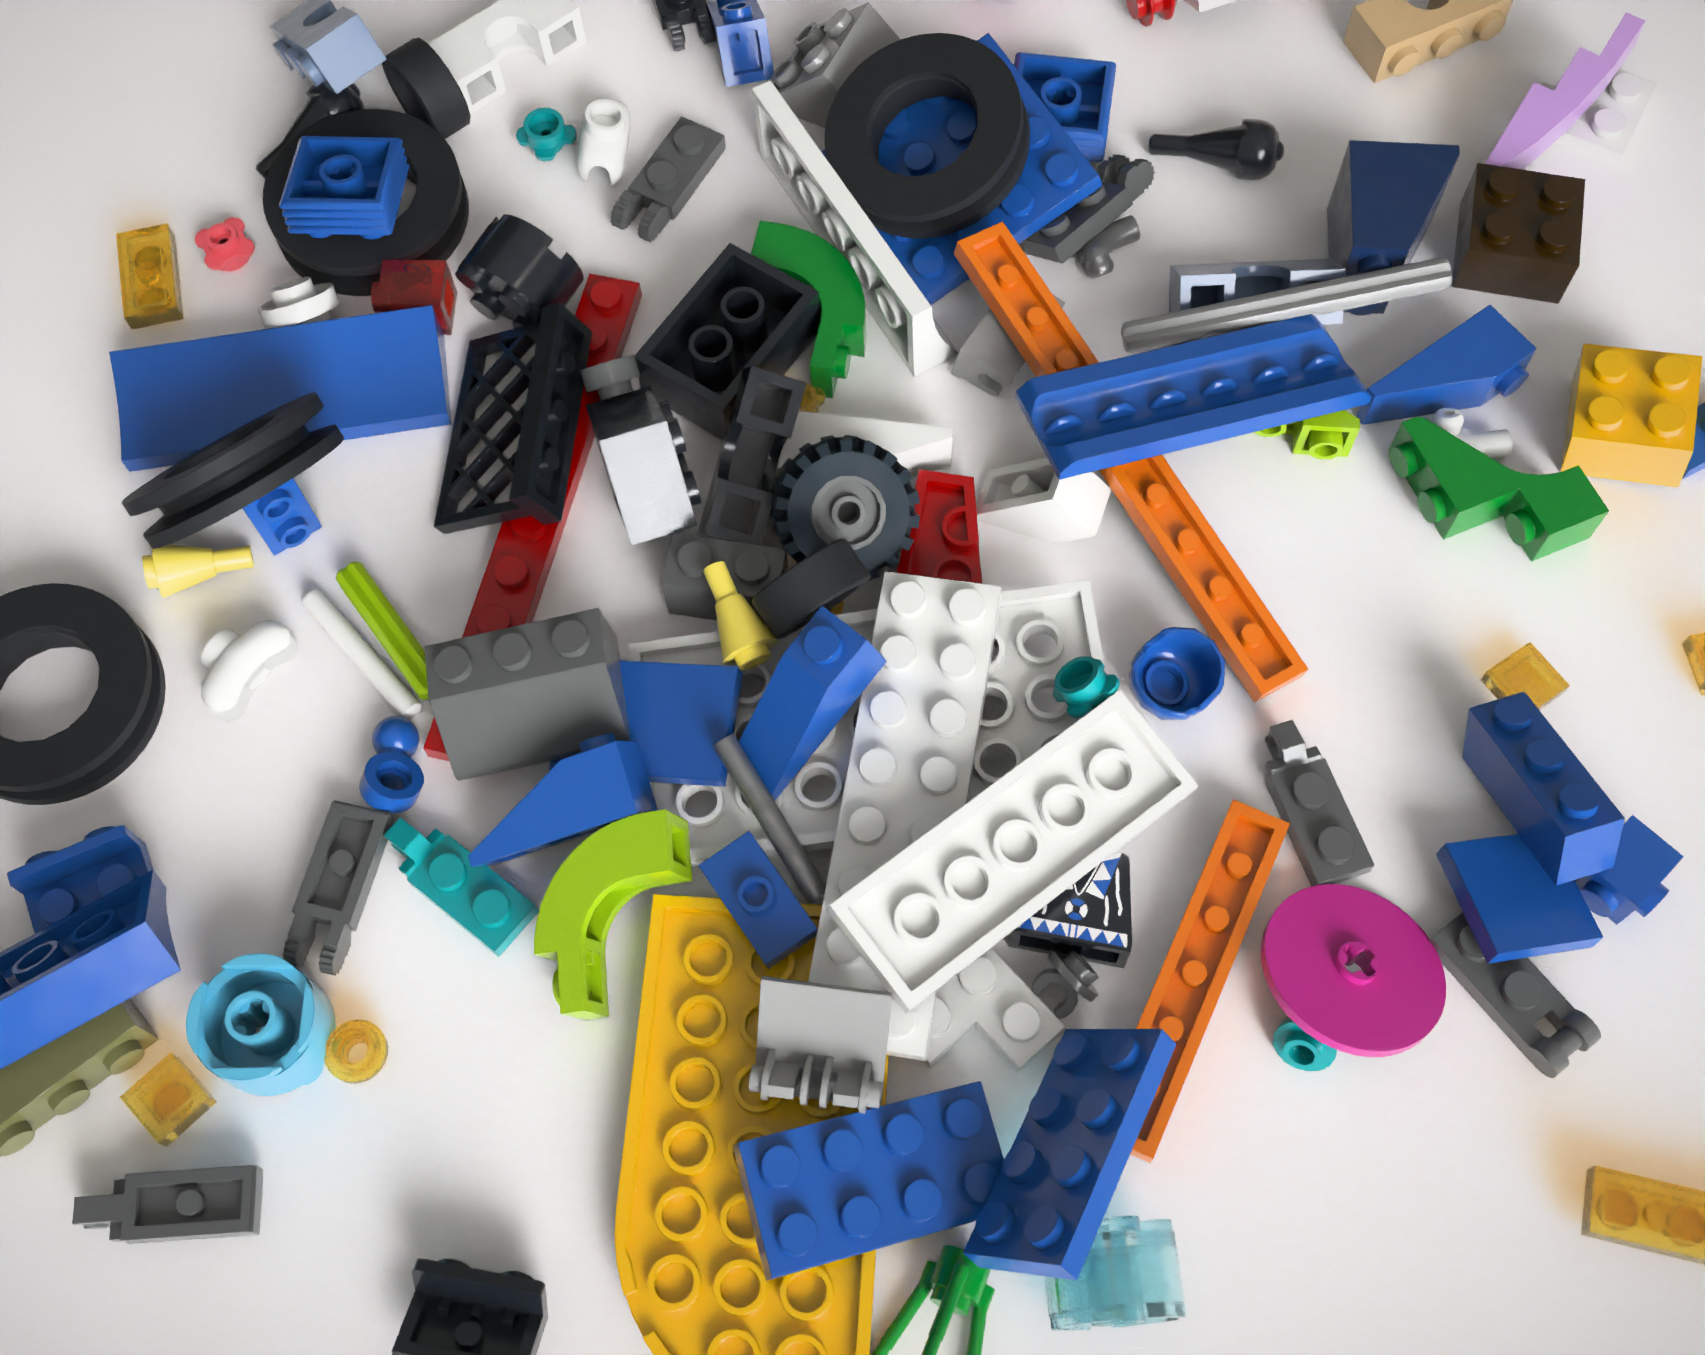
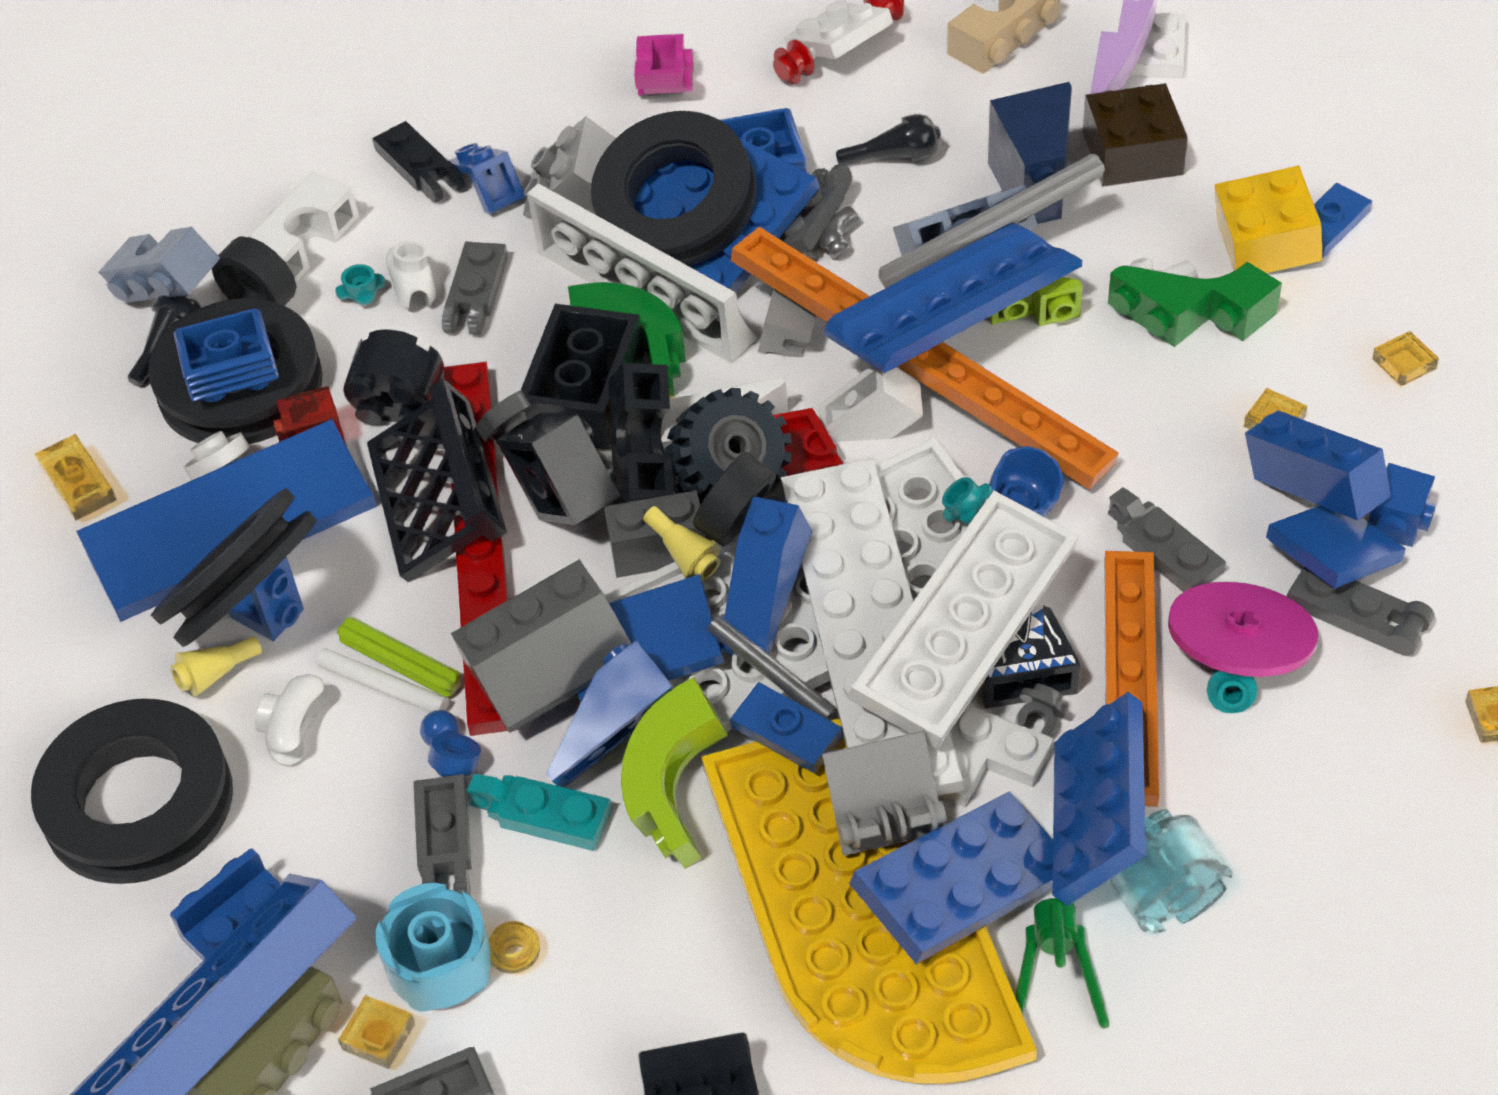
camera: 20 degrees left, 15 degrees down
coral plate [195,217,255,271] -> none
blue slope [1356,305,1537,425] -> none

